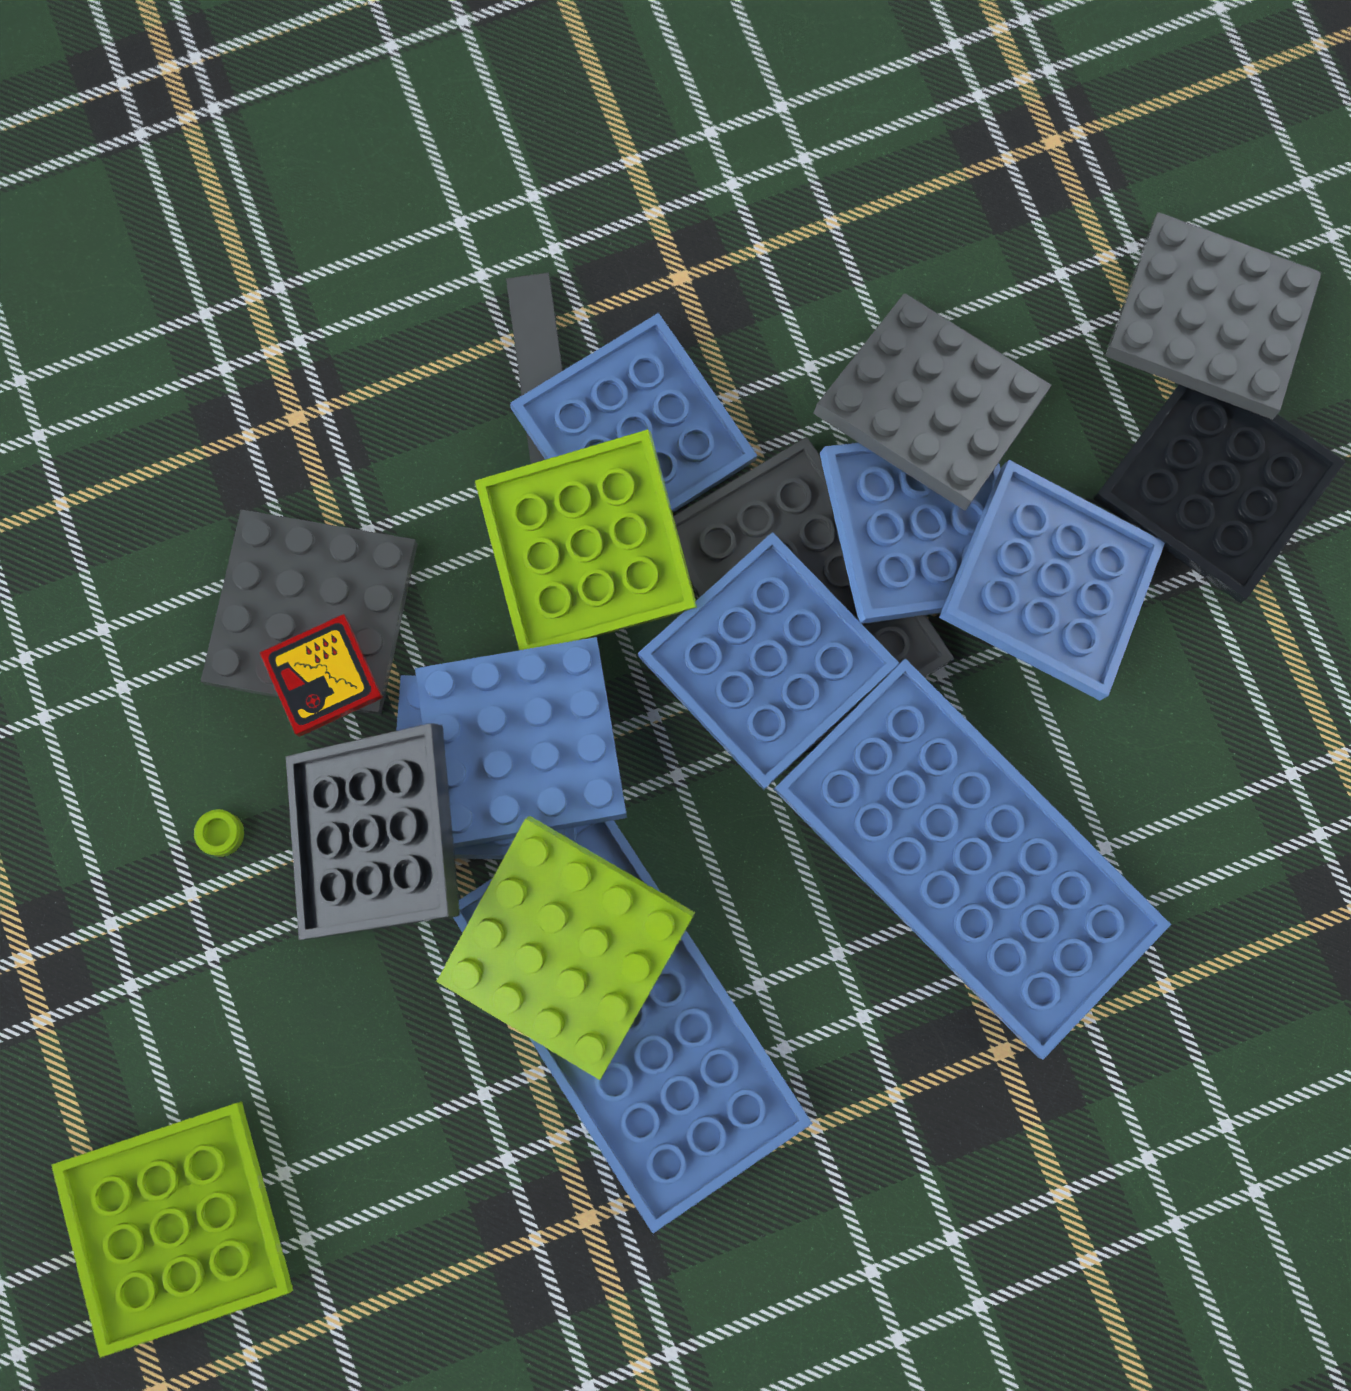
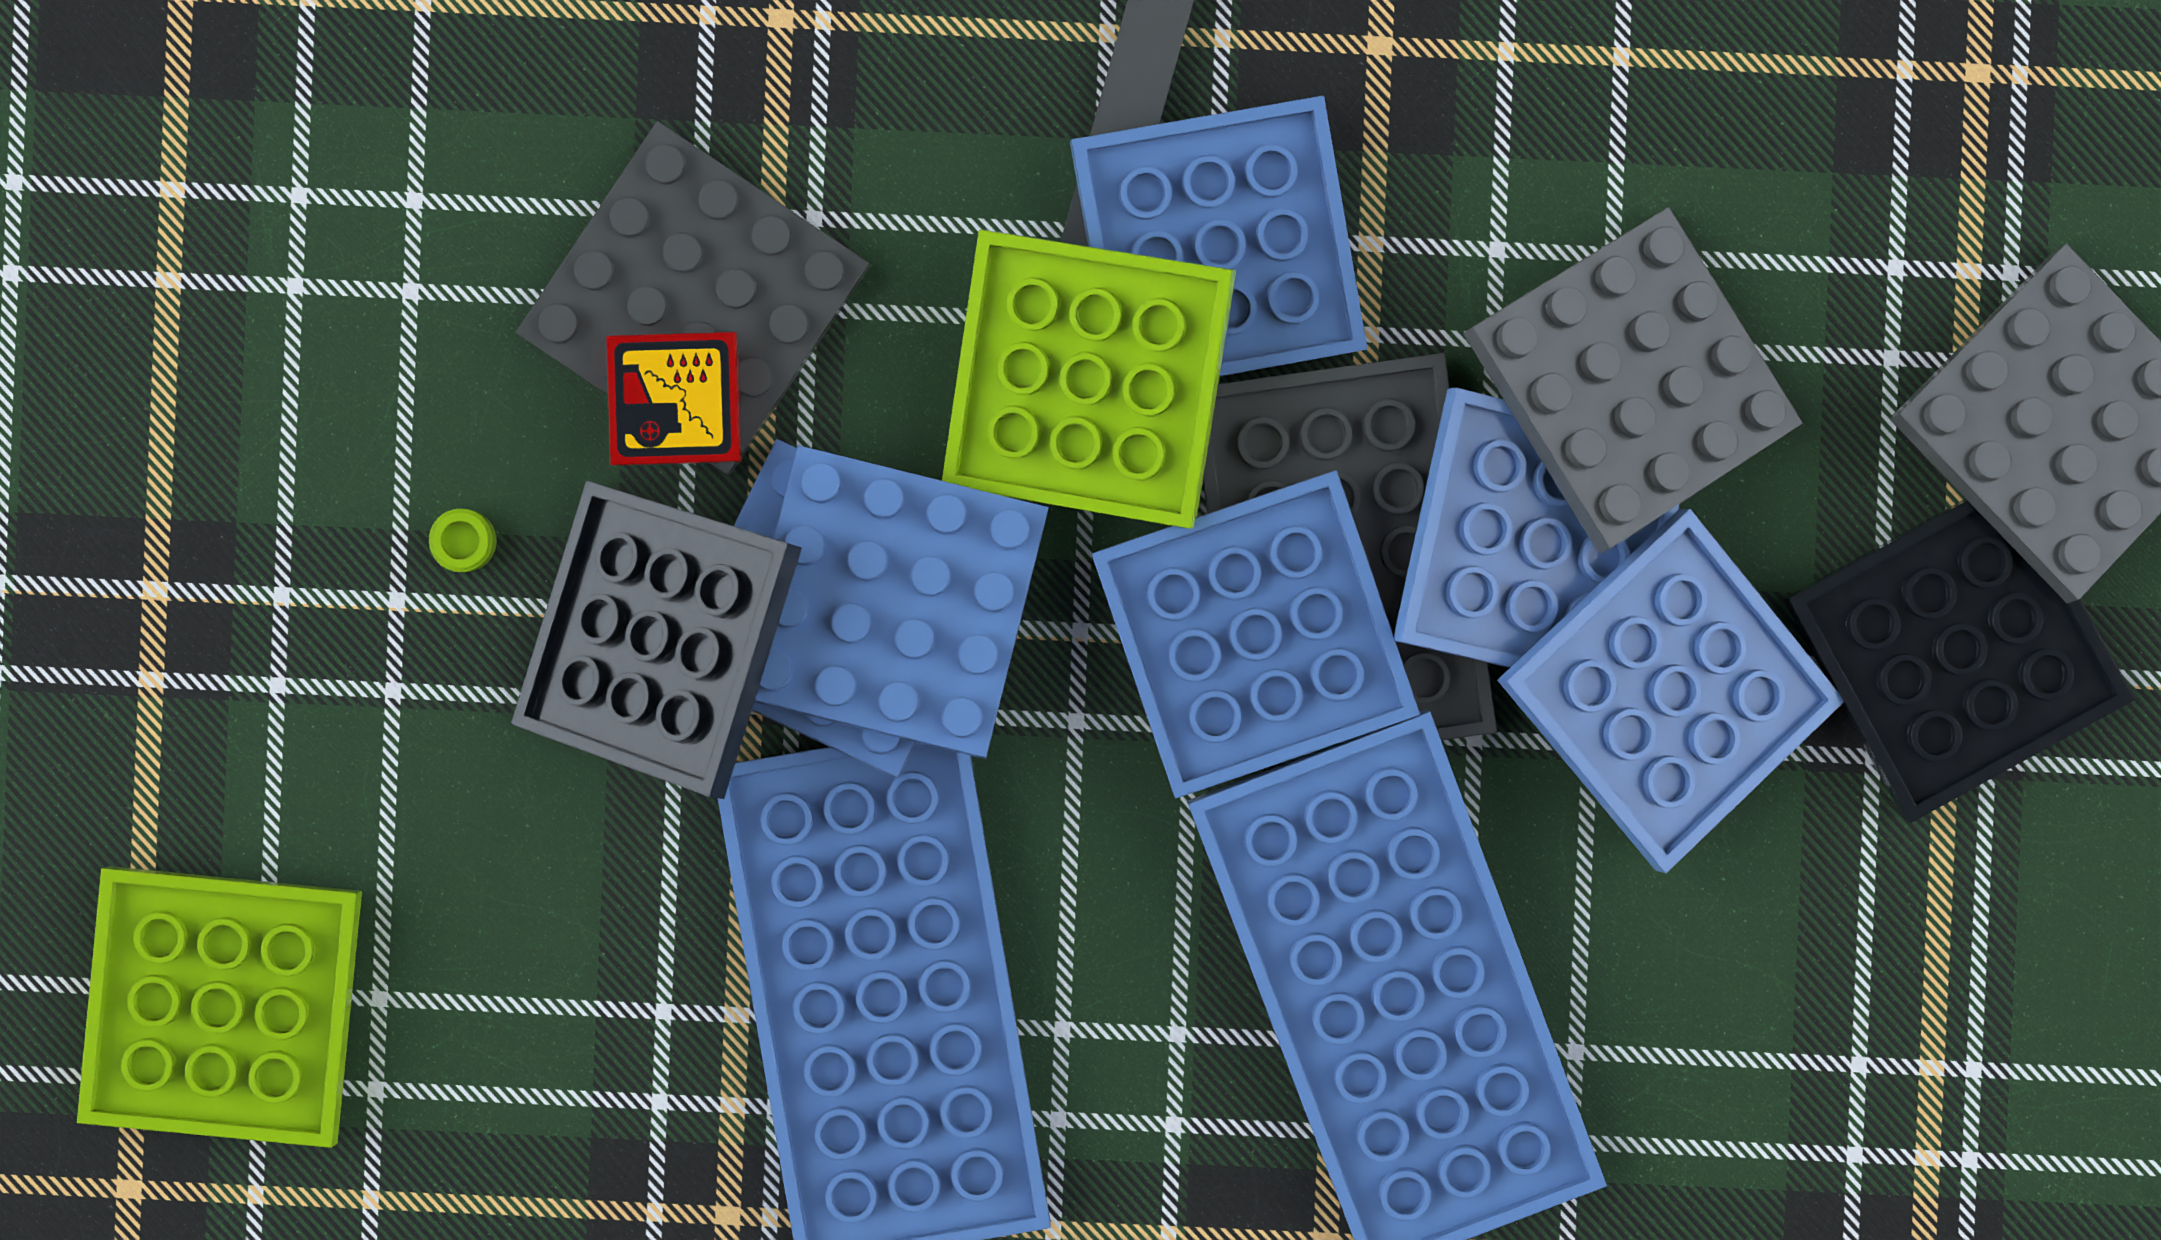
camera: 25 degrees right, 10 degrees up
lime plate [436,816,695,1080] -> none

